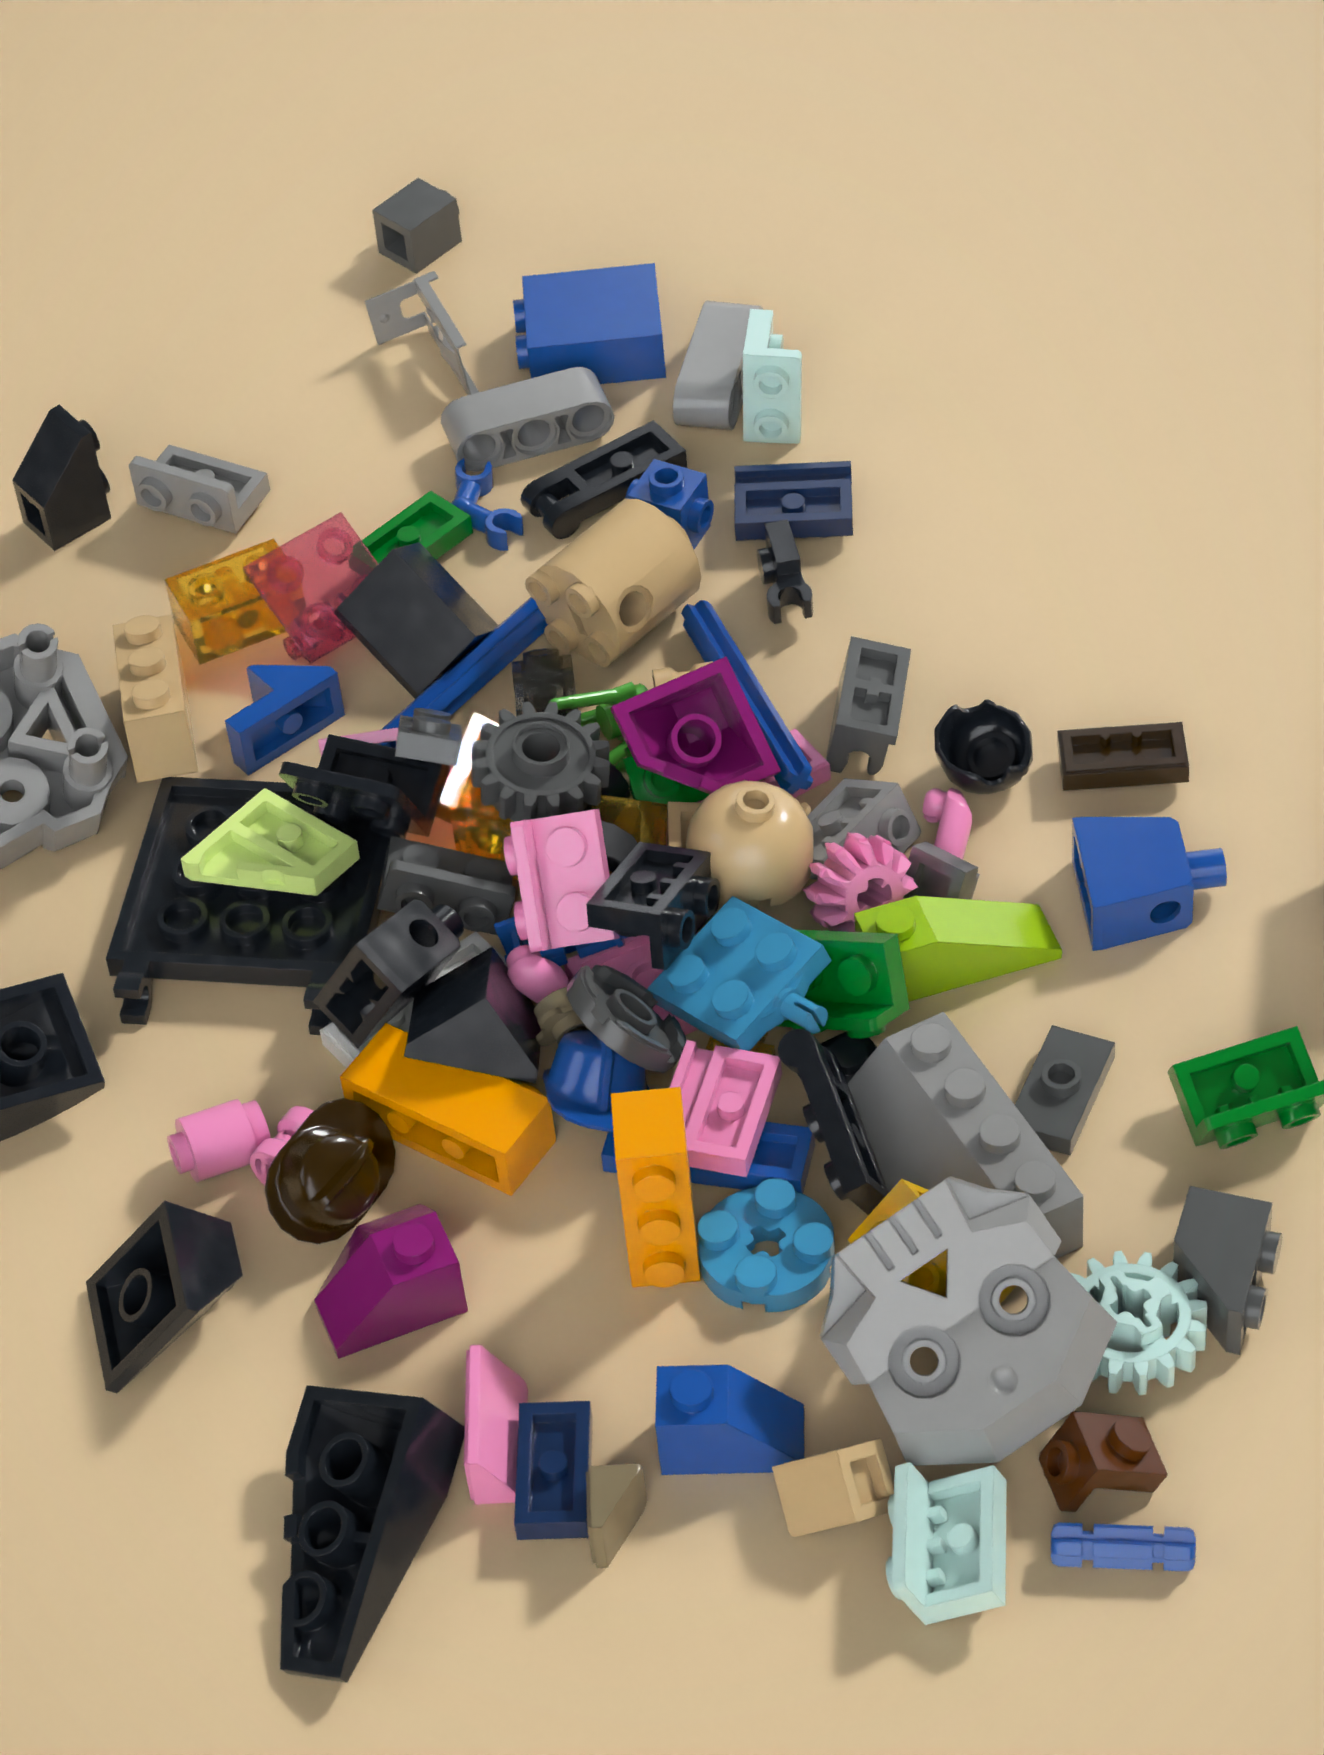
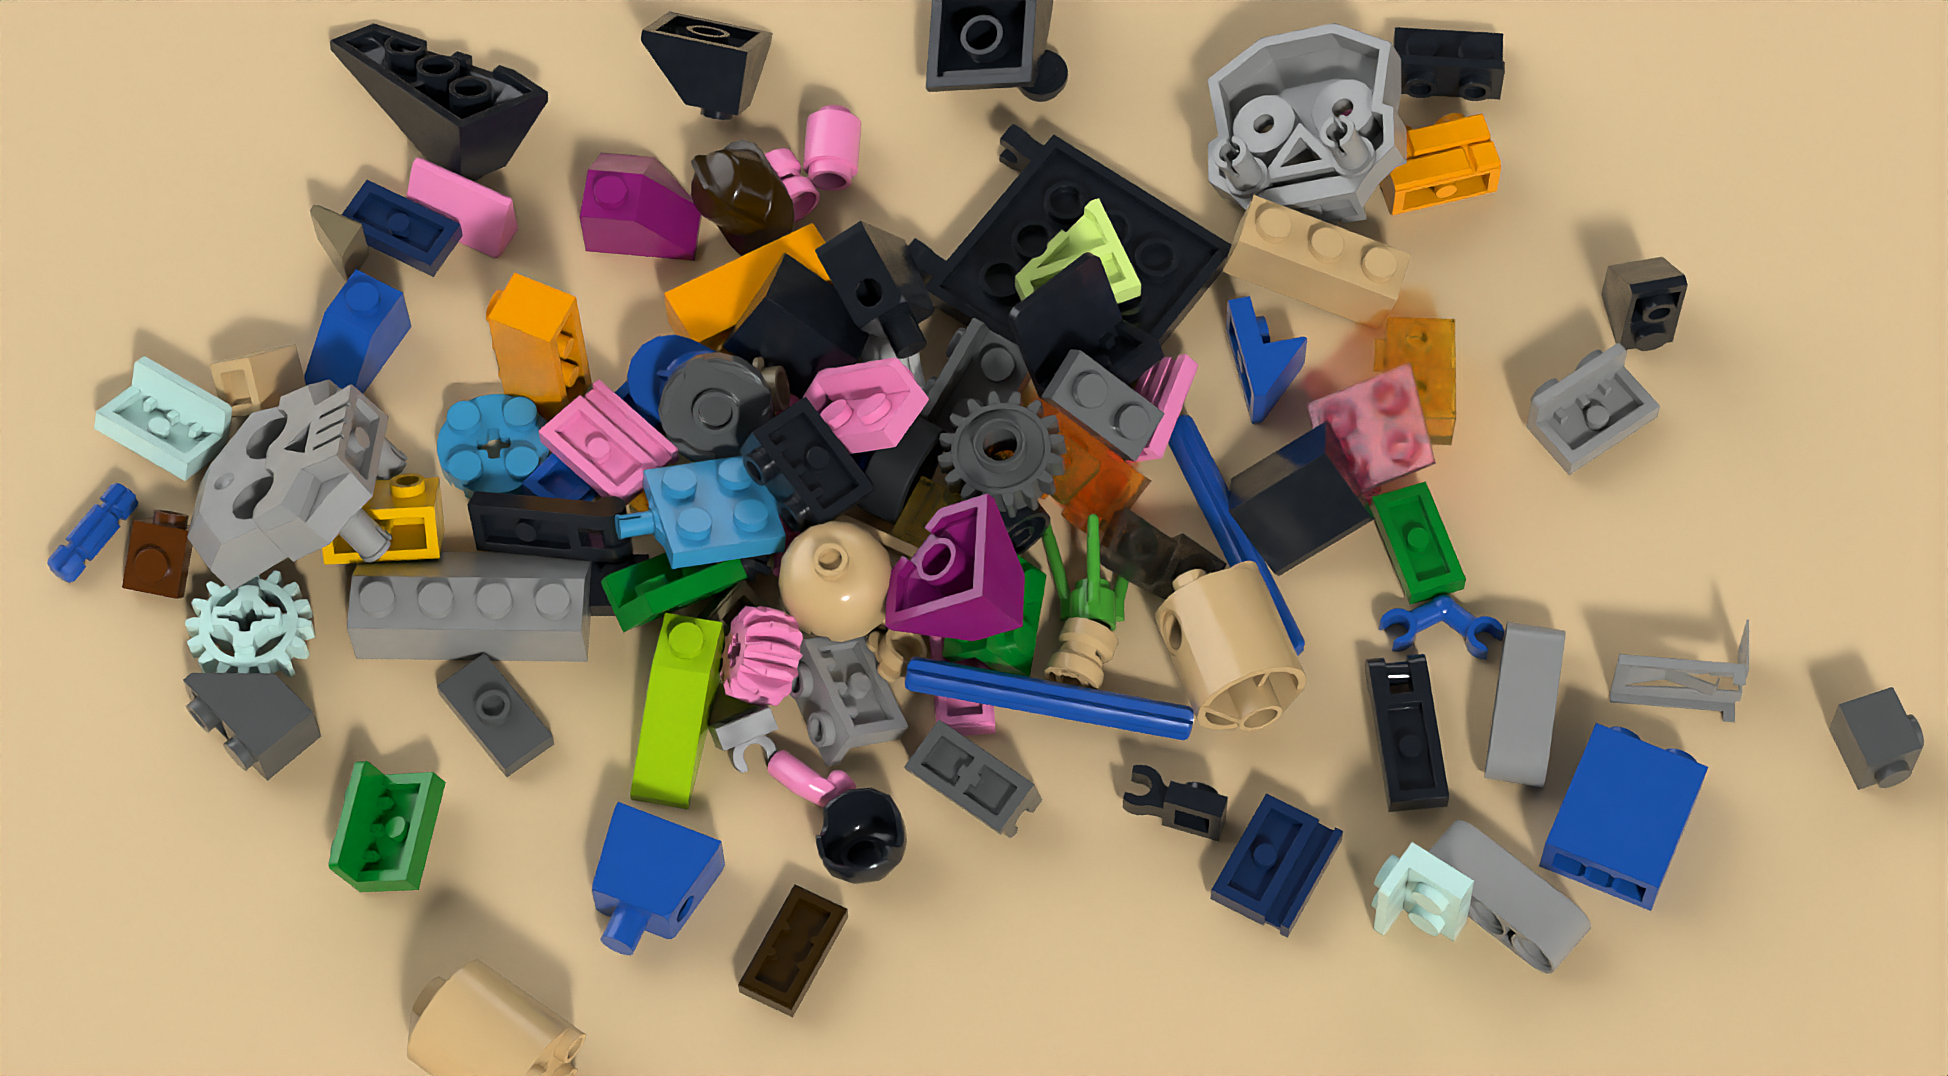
camera: 115 degrees right, 15 degrees up
blue brick [625,459,714,549] -> none

